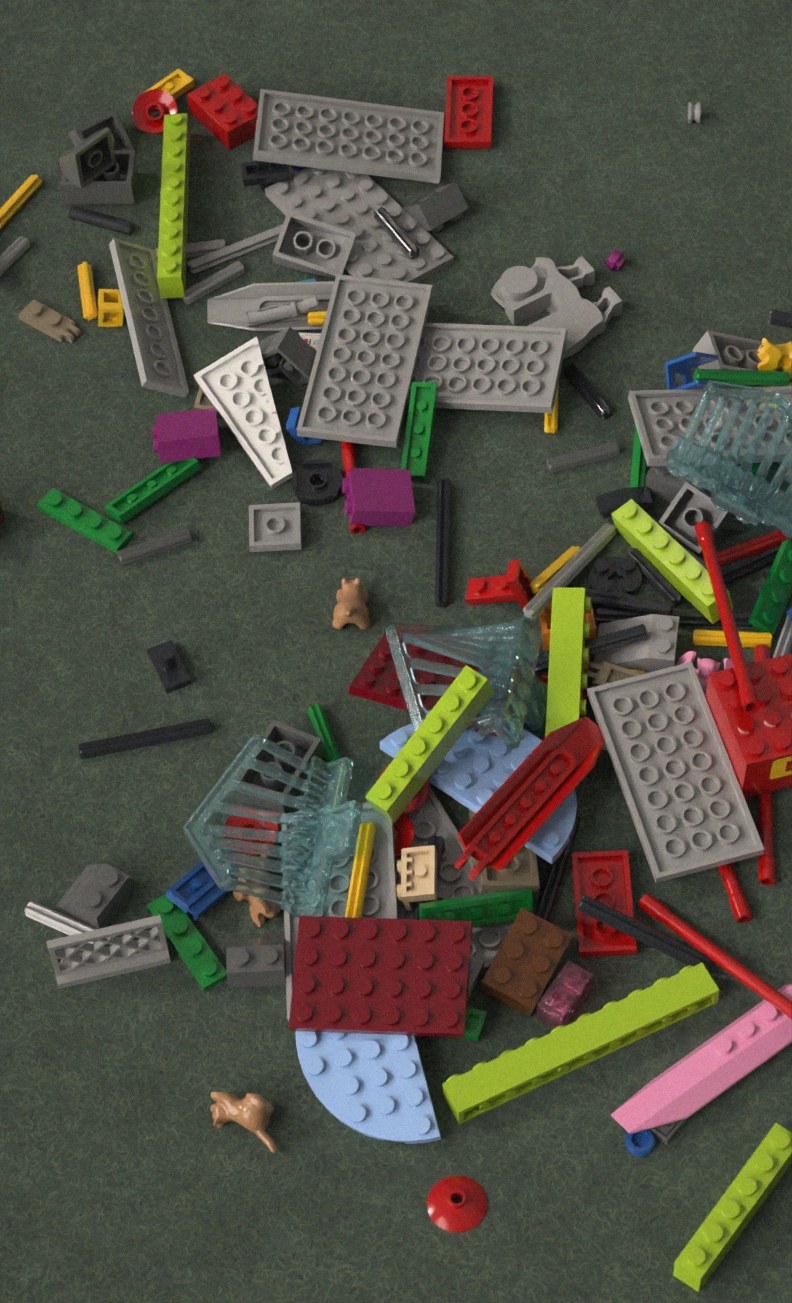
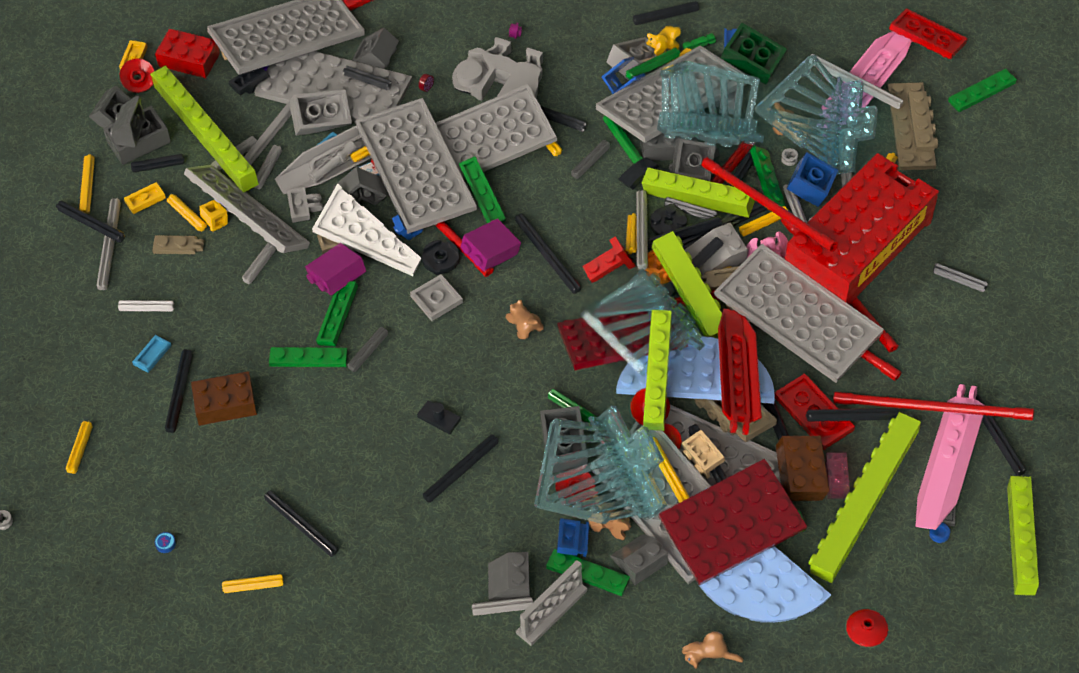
camera: 35 degrees left, 0 degrees up
green plate [419,887,533,927] -> none
none -> yellow plate [124,182,166,214]
none -> light grey axle [242,242,276,284]
none -> light grey hinge [287,187,323,223]
none -> dark red tile [418,73,434,92]

